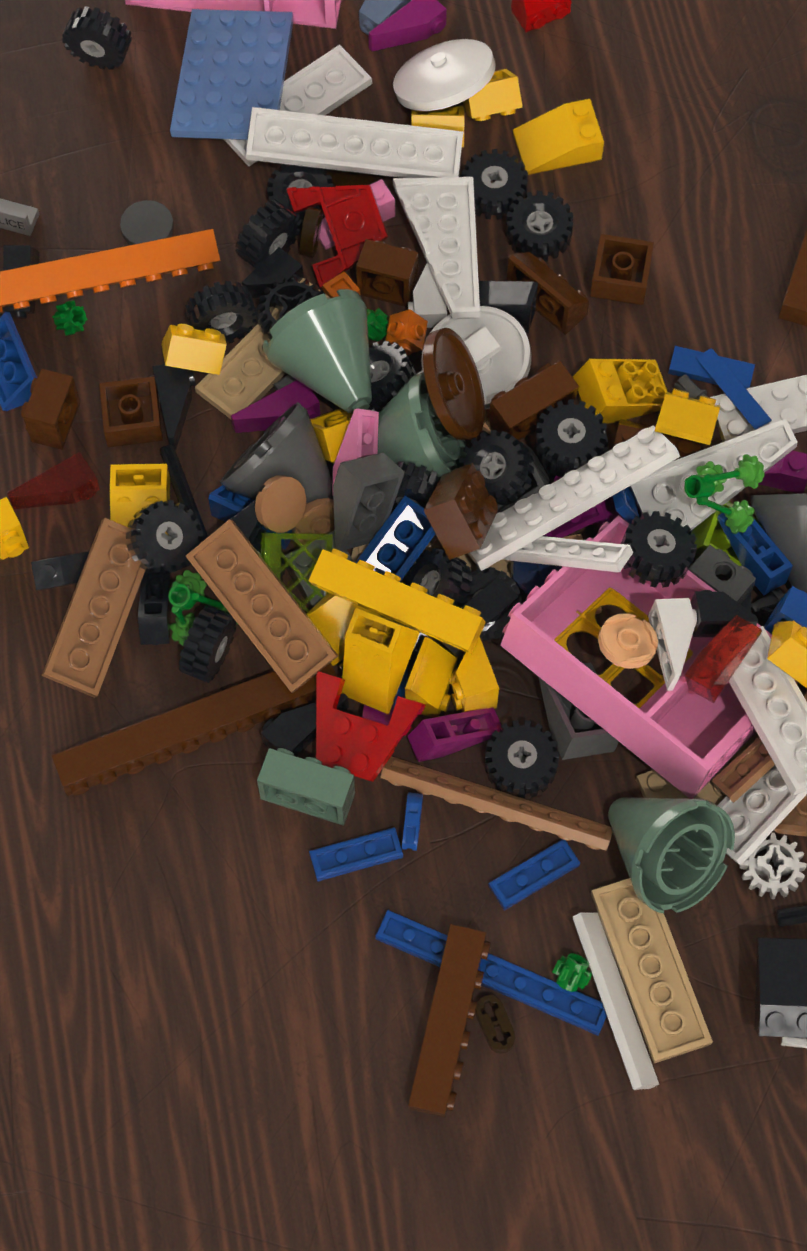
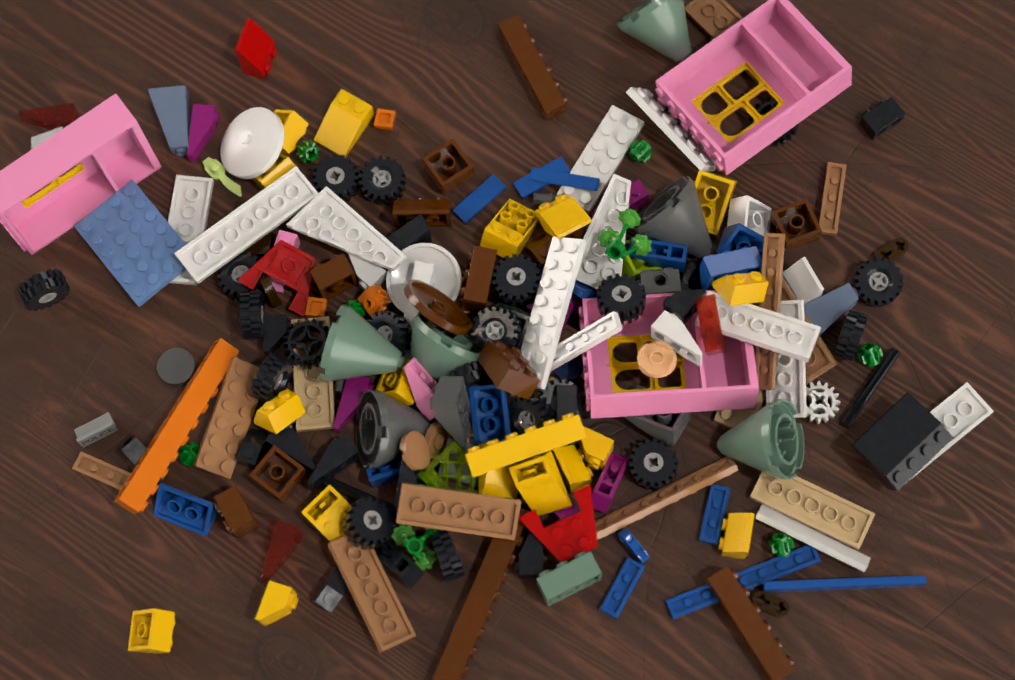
camera: 40 degrees left, 5 degrees up
none -> medium nougat plate [193,357,259,480]
none -> yellowish green piece [202,157,242,197]
none -> black slope [236,428,270,469]
none -> green gear [296,140,320,163]
none -> black slope [309,435,359,492]
none -> orange plate [374,108,396,131]
none -> blue tile [453,174,506,225]
none -> yellow slope [718,513,755,560]
none -> blue tile [762,575,927,593]

